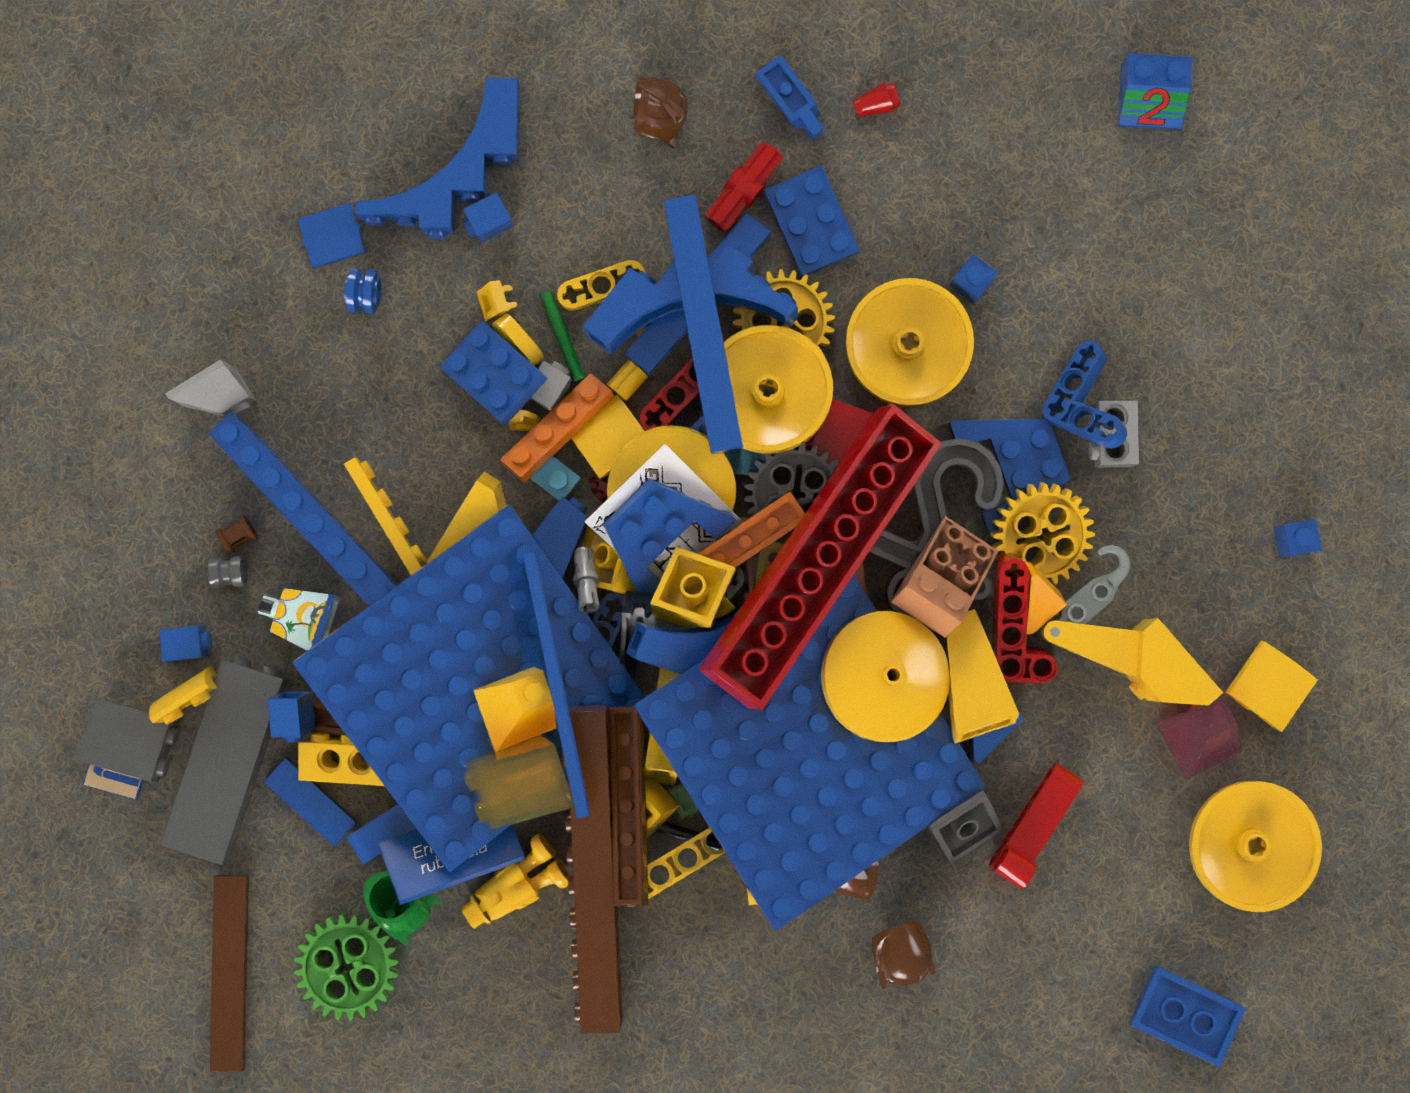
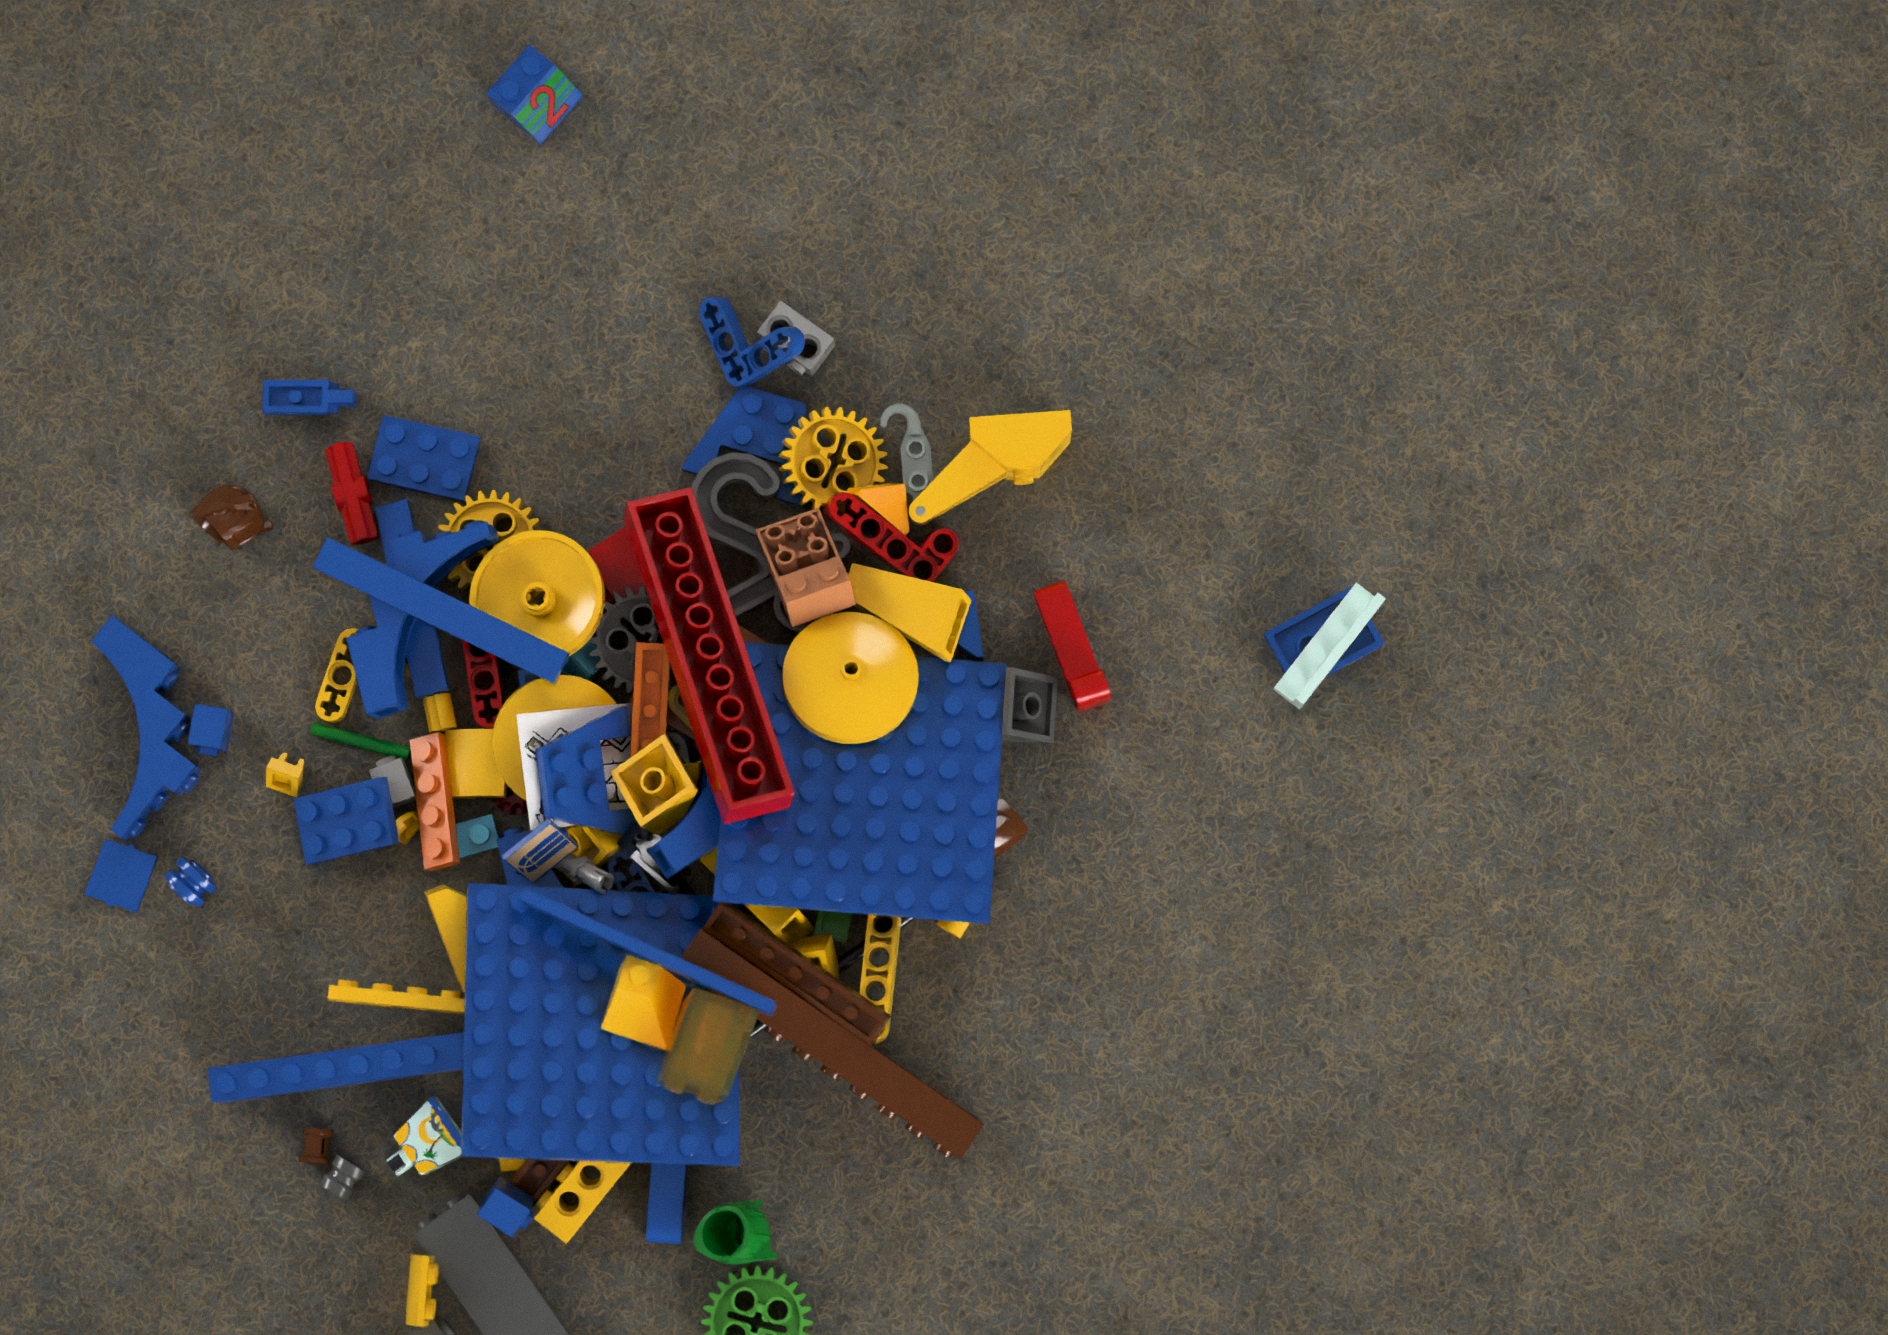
camera: 50 degrees left, 5 degrees down
blue brick [159,626,212,662] -> none
light grey slope [165,359,256,416] -> none
blue tile [264,757,358,846] -> none
blue tile [378,825,524,905] -> none
yellow piece [460,833,570,929] -> none
yellow beam [492,313,544,366] -> none
yellow dish [845,278,974,407] -> none
red cone [853,82,901,118] -> none
reddish brown helmet [872,922,936,989] -> none
blue brick [949,254,998,304] -> none
clear pink slope [1156,695,1243,780] -> none
yellow dish [1189,781,1322,912] -> none
yellow slope [1225,640,1318,732] -> none
blue brick [1273,519,1322,558] -> none
none -> piece [502,818,579,883]
none -> light aqua fence [1273,582,1386,710]

